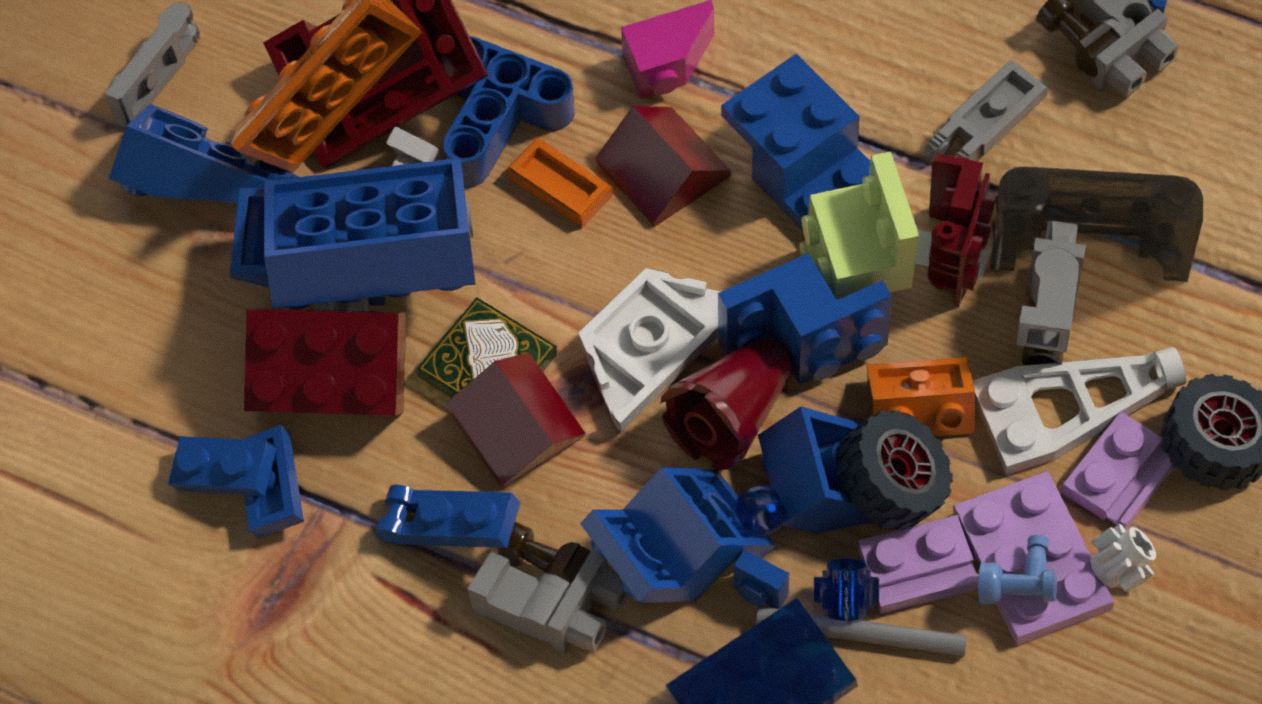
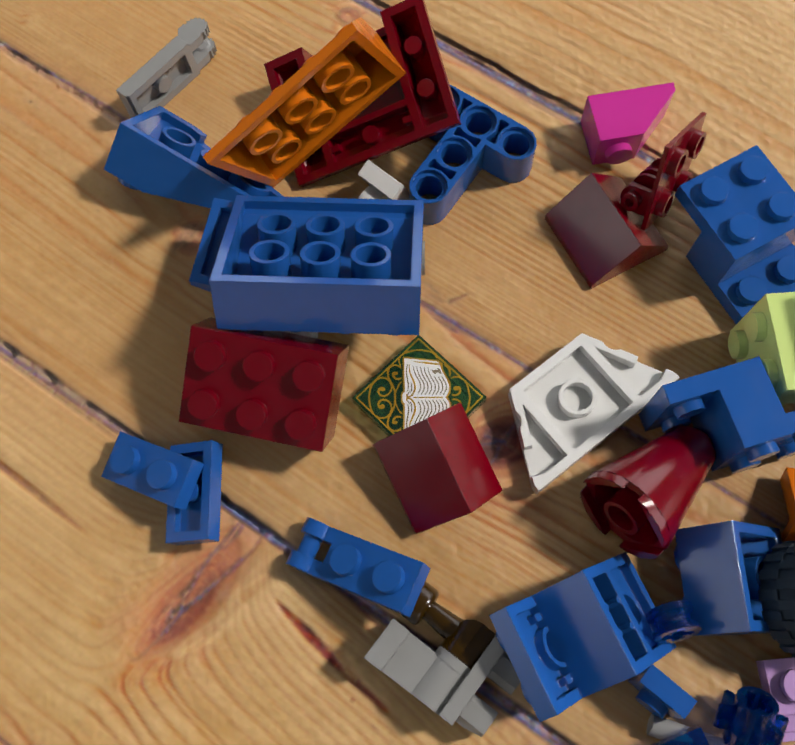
camera: 10 degrees right, 10 degrees up
orange tile [506,137,613,228] -> none
none -> dark red hinge [620,112,707,231]

